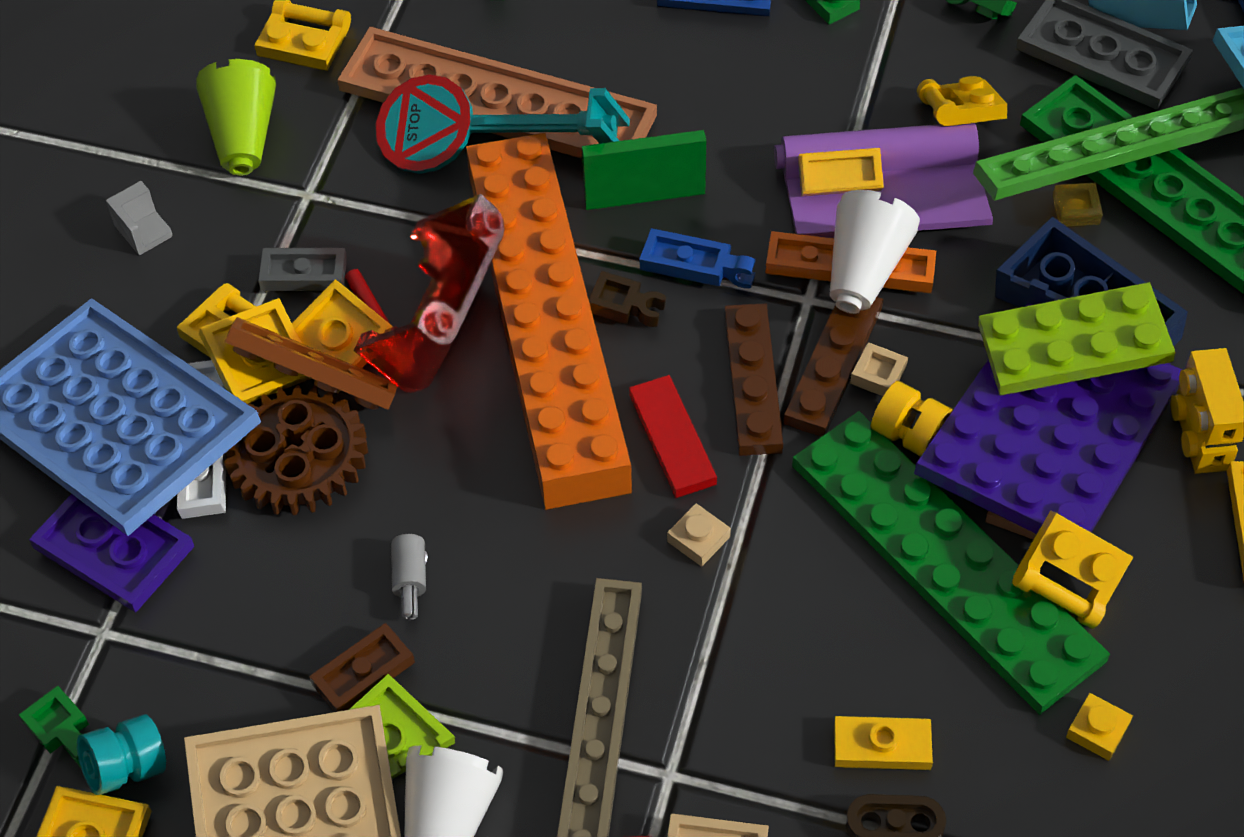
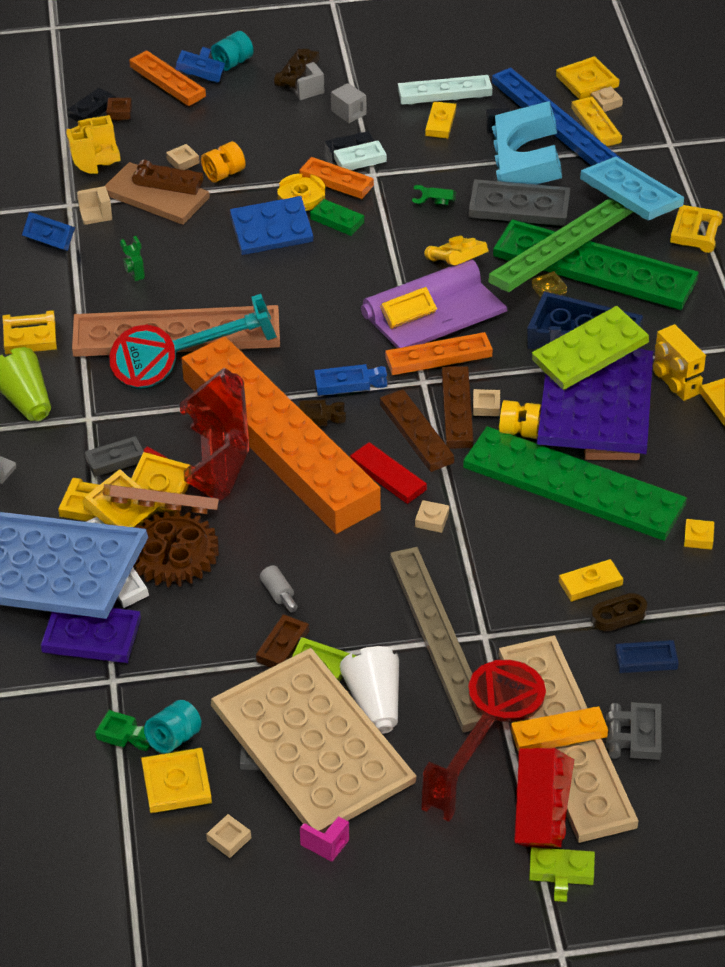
camera: 25 degrees left, 10 degrees down
green tile [582,130,707,210] -> none
white cone [830,190,920,314] -> none
yellow plate [1012,510,1133,629] -> none

